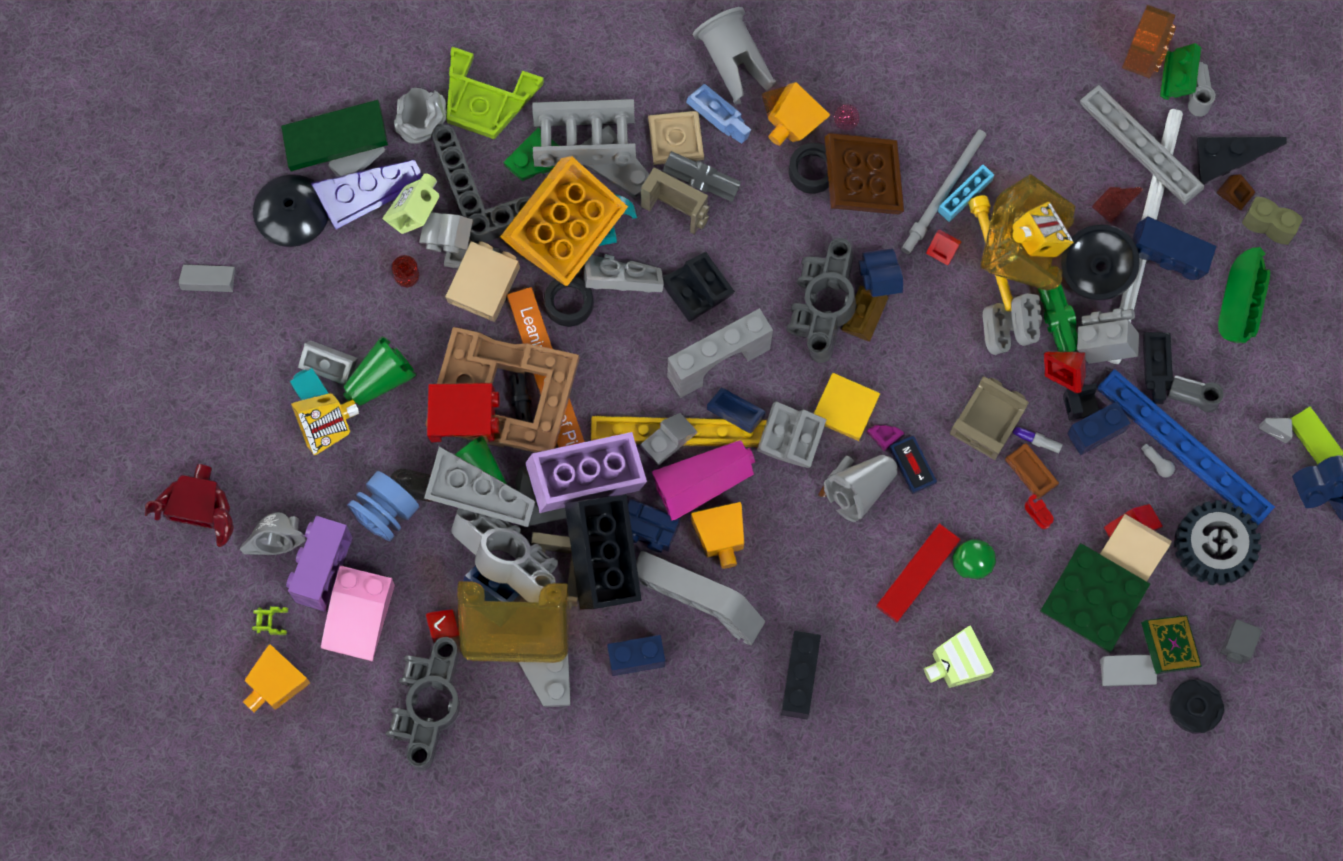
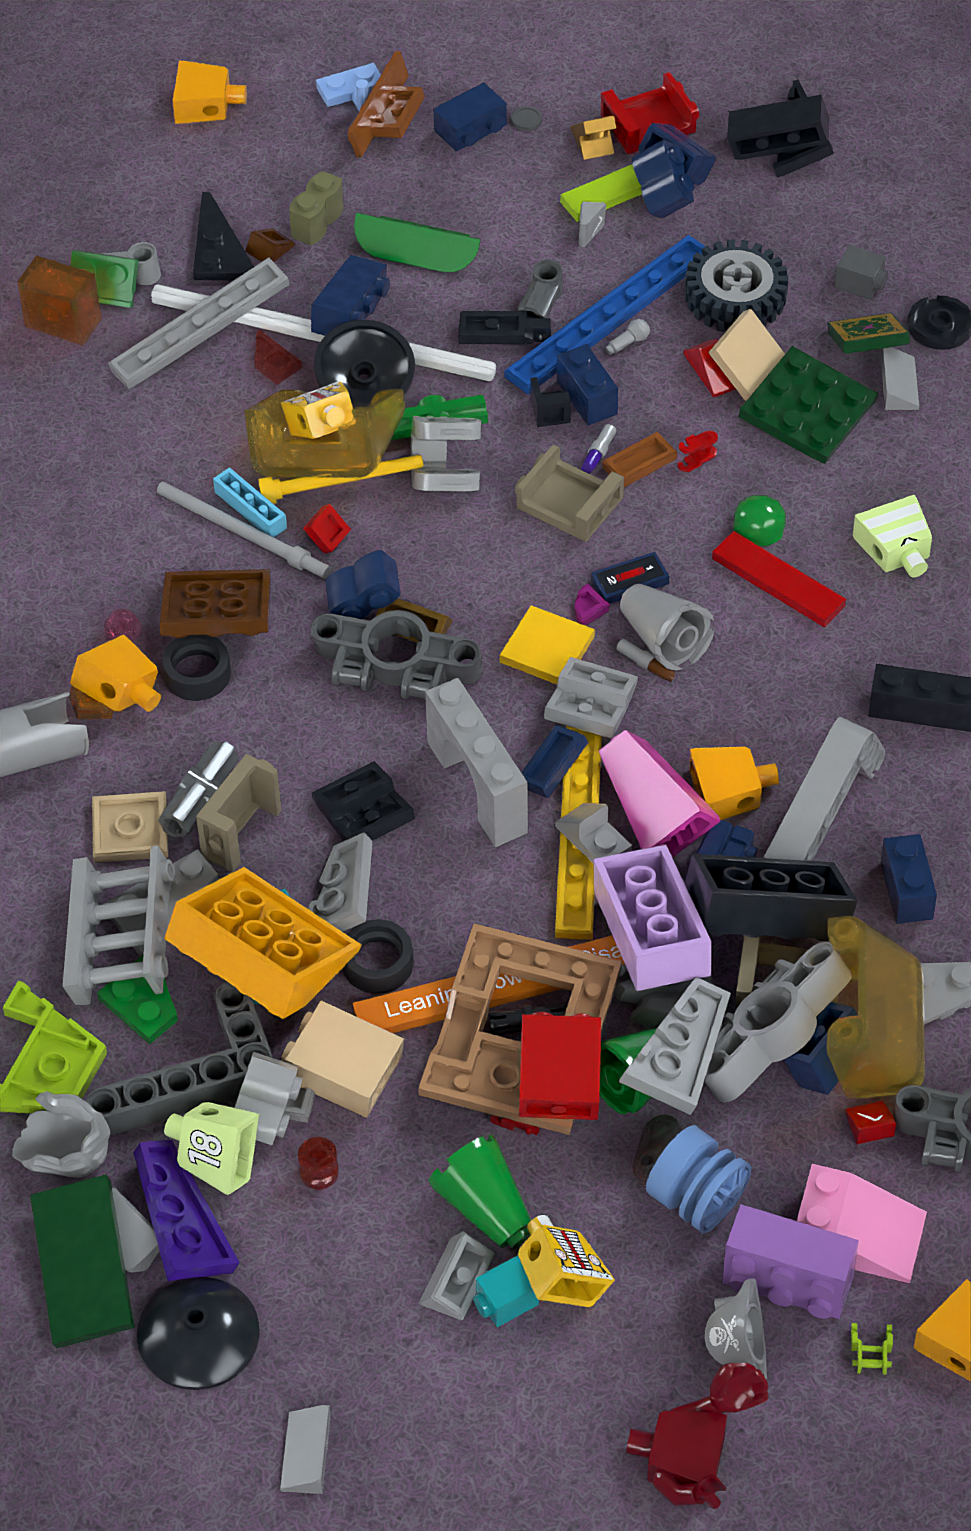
camera: 85 degrees left, 20 degrees down
medium blue hinge [686,84,751,144] -> none
red slope [1044,352,1086,393] -> none
light grey brick [1077,308,1139,364] -> none

